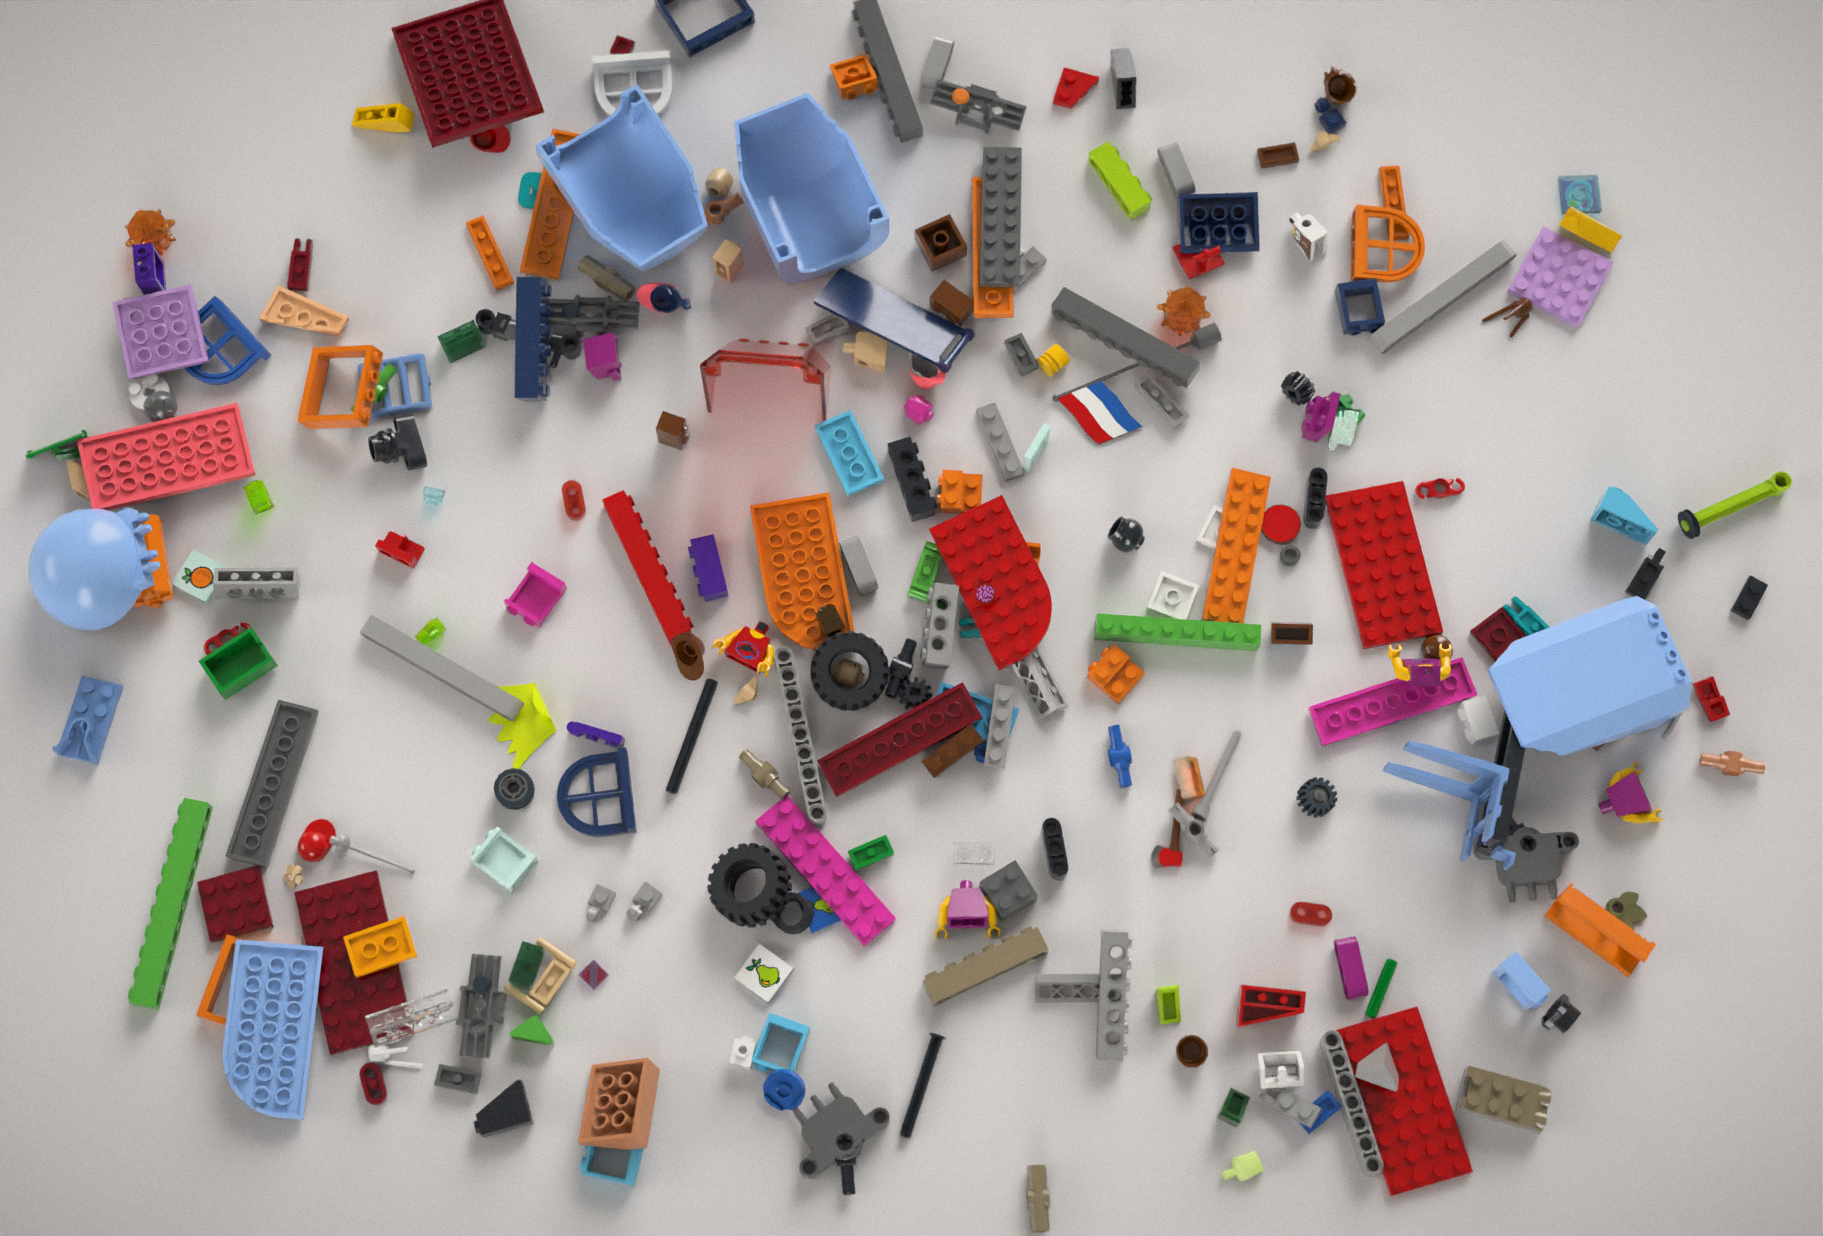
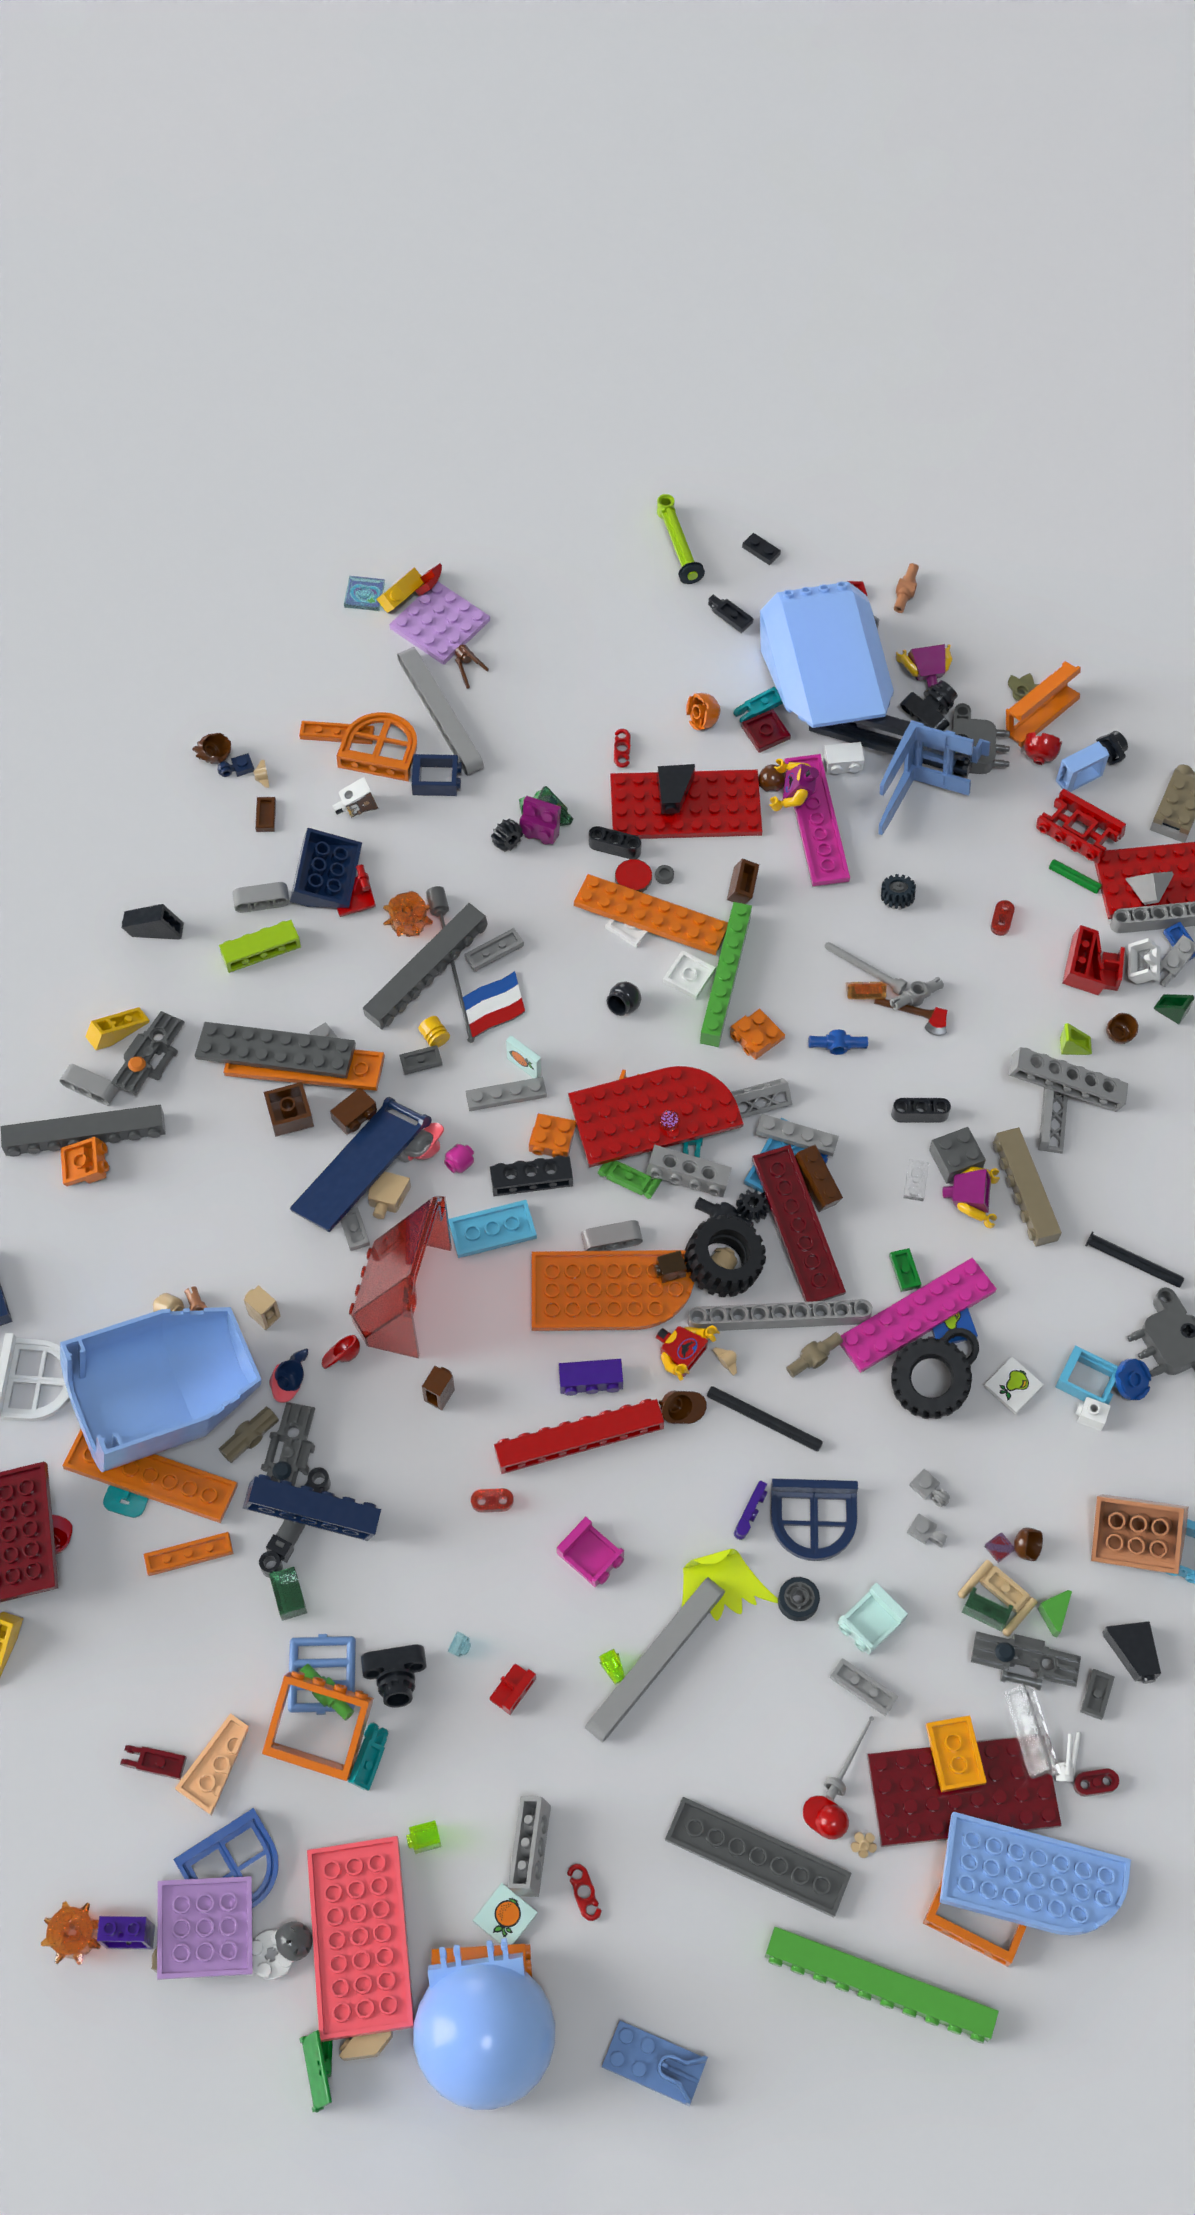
camera: 80 degrees left, 10 degrees down
dark red plate [197,865,274,943] -> none
green piece [198,627,278,700] -> none
magenta plate [583,332,622,381] -> none
light blue windscreen [735,93,889,283] -> none
red wing [1053,67,1099,109] -> none
magenta beam [1334,936,1369,1000] -> none
medium azure slope [1590,486,1658,545] -> none
none -> yellow slope [85,1007,150,1050]
none -> red cap [322,1335,360,1369]
none -> teal hinge [348,1722,389,1791]
none -> red slope [415,563,442,596]
none -> black slope [657,764,695,814]
none -> orange cylinder [686,693,721,730]
none -> light grey plate [830,1658,898,1717]
none -> black beam [900,680,958,731]
none -> reddish brown hair [1014,1527,1043,1561]
none -> red cylinder [1024,732,1062,765]
none -> red fence [1036,788,1126,864]
none -> red panel [1101,947,1125,991]

